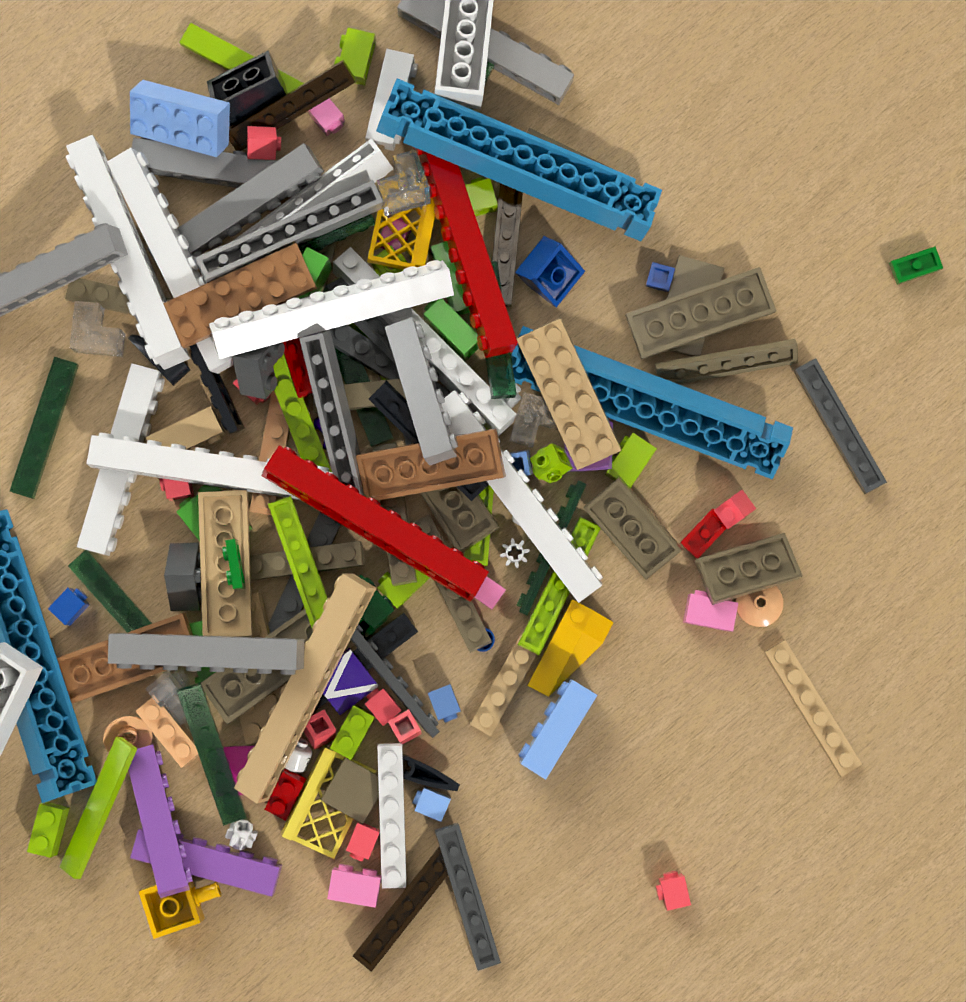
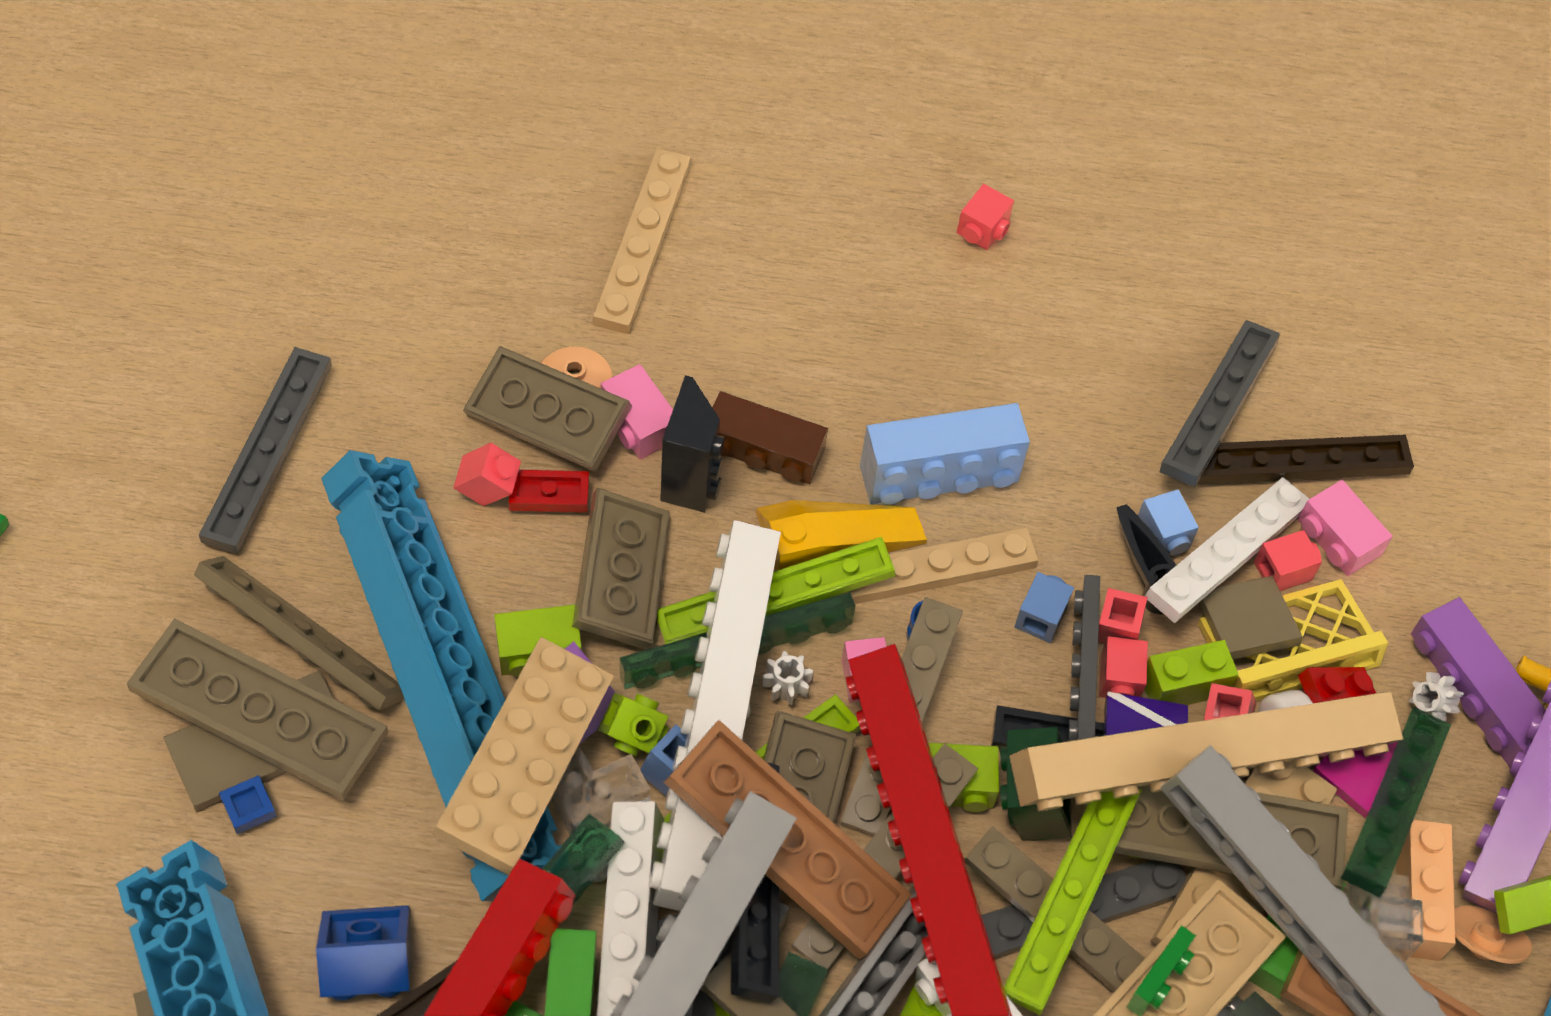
camera: 140 degrees left, 25 degrees down
none -> black slope [660,375,725,513]
none -> reddish brown brick [712,391,828,484]

